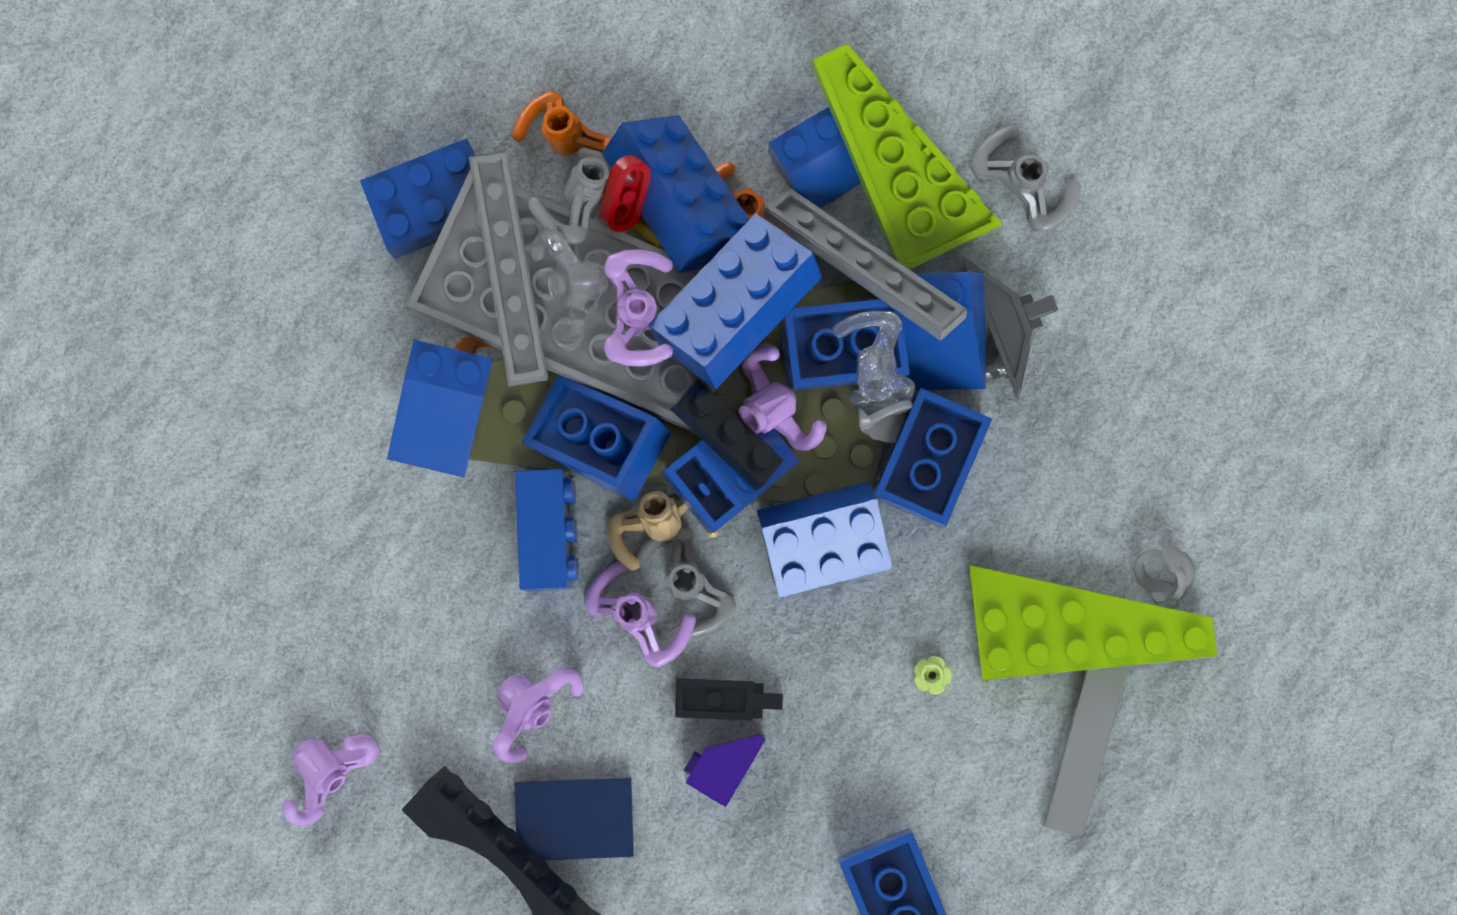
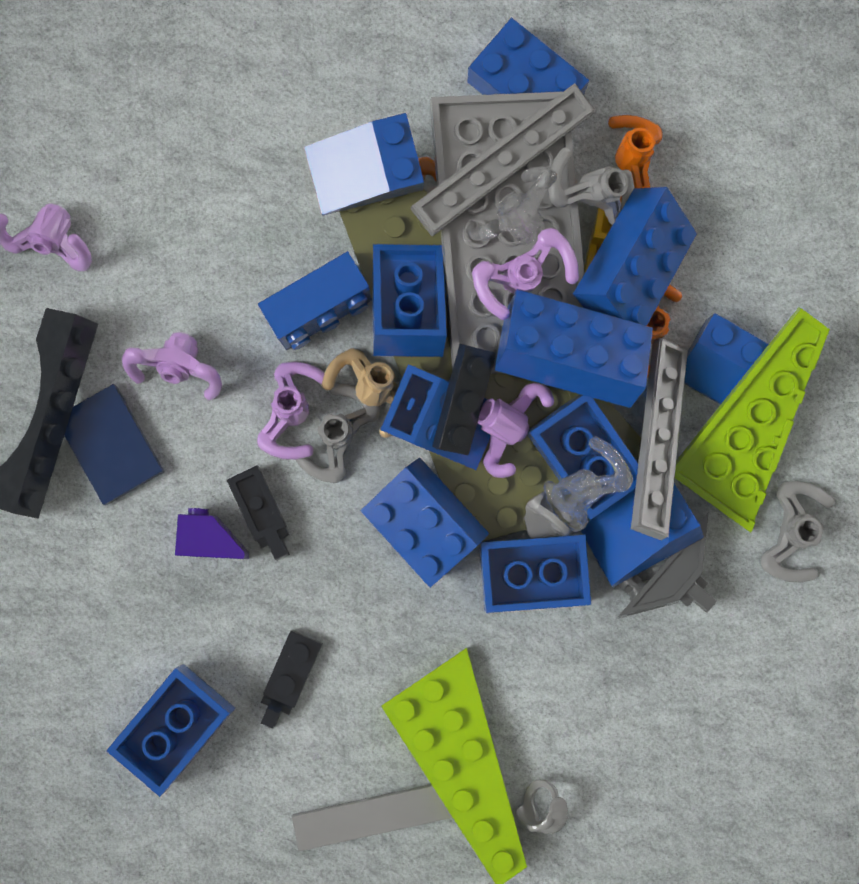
camera: 60 degrees right, 0 degrees up
red plate [600,155,651,232] -> none
yellowish green plate [914,656,952,695] -> none
none -> black hinge [261,630,323,729]

